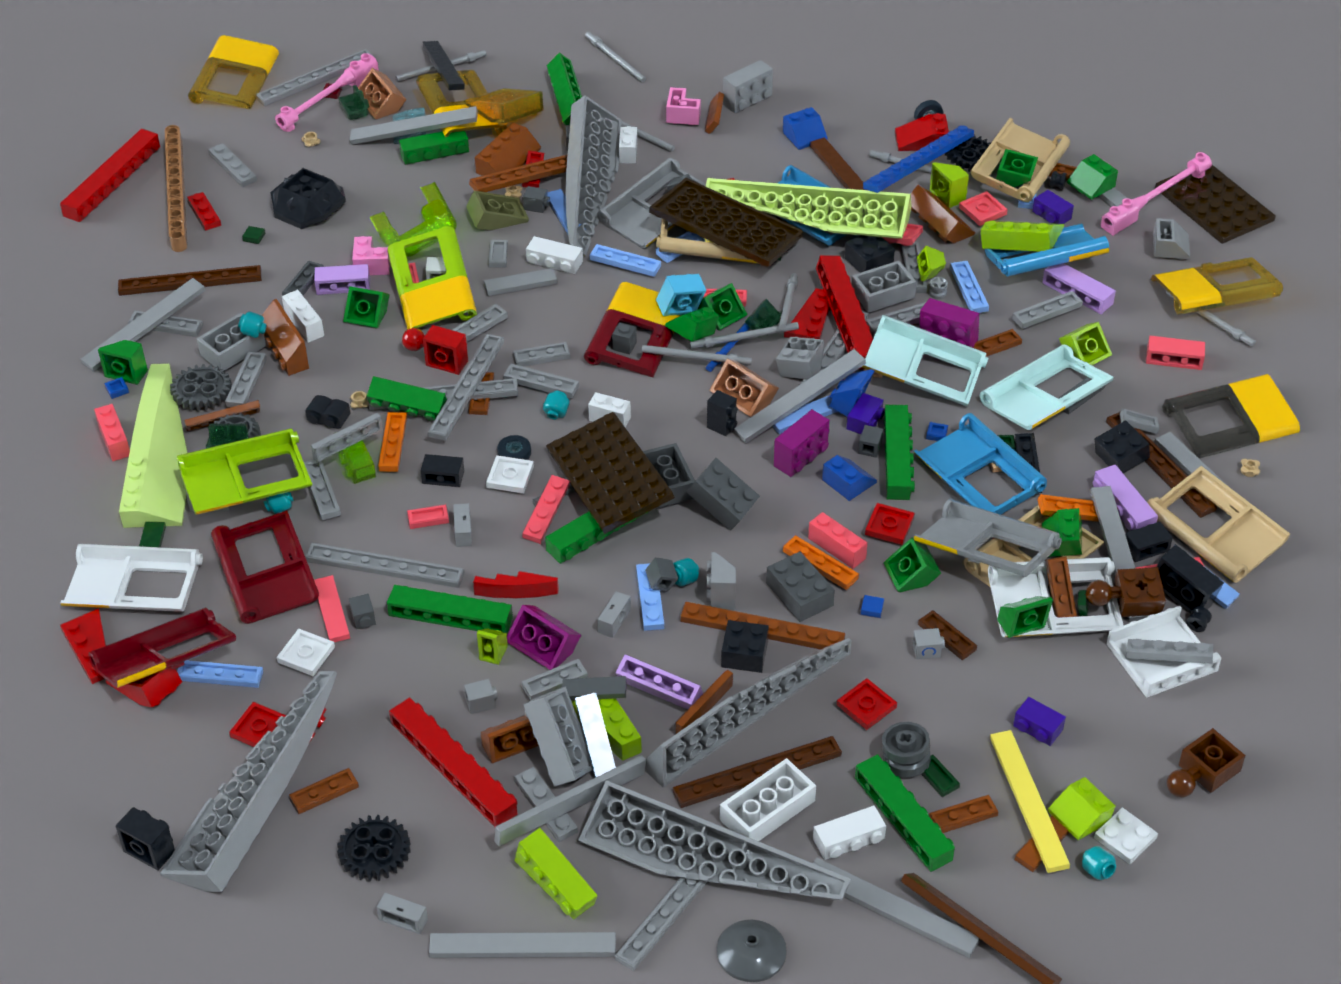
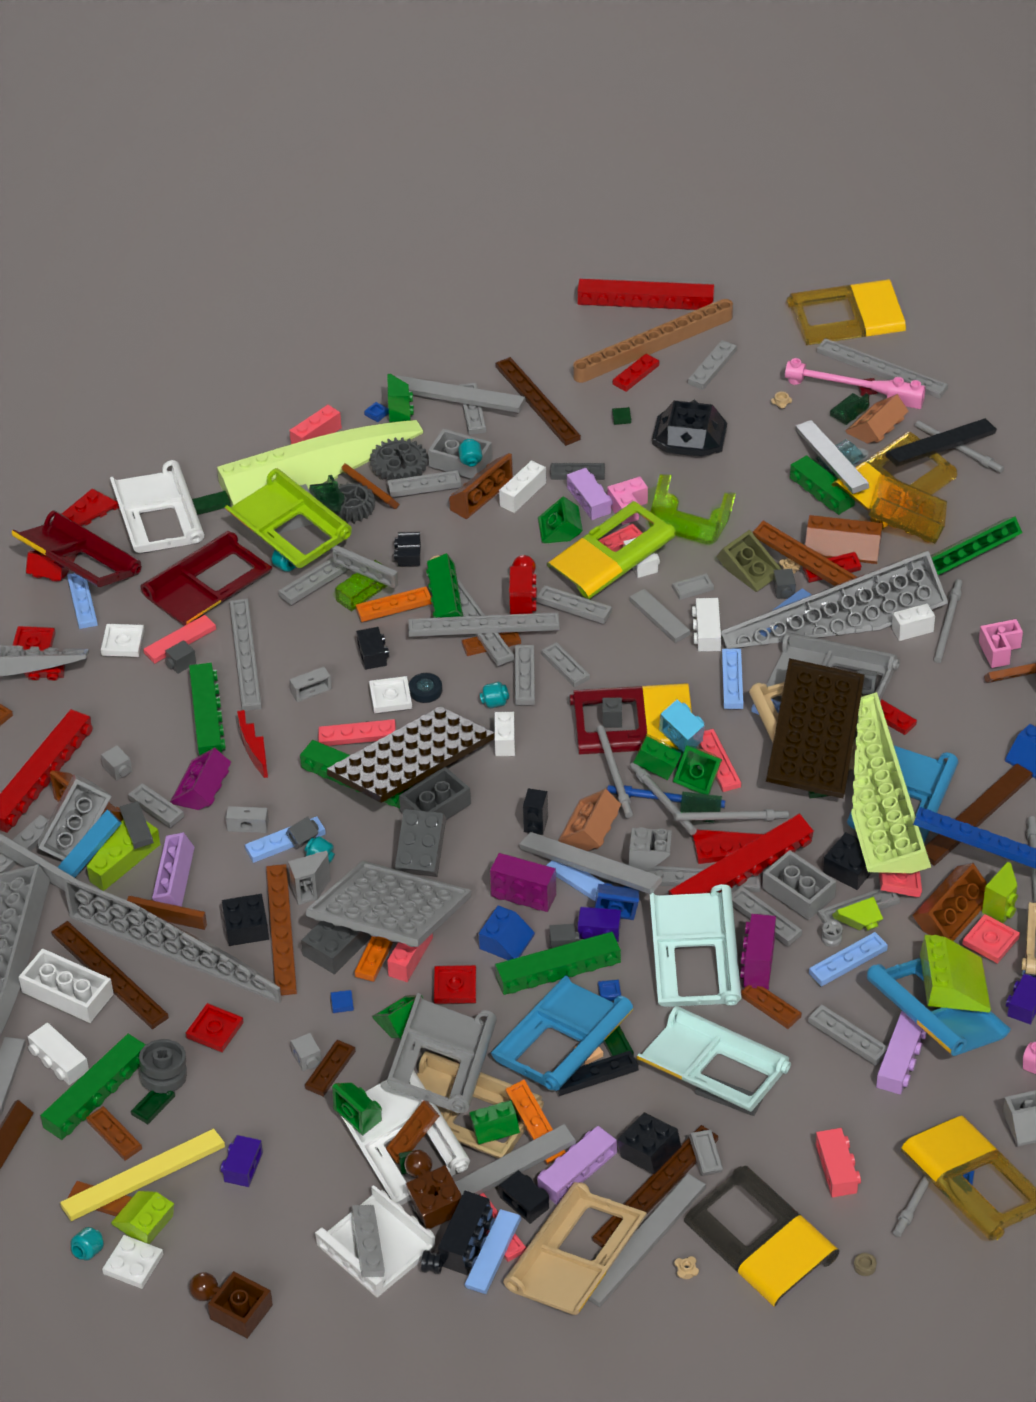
camera: 70 degrees right, 0 degrees up
coral tile [407,504,449,529] -> none
lime slope [477,629,508,665] -> none
lime slope [1059,321,1112,365] -> none
none -> light grey plate [306,861,471,947]
none -> dark tan tile [854,1253,877,1276]

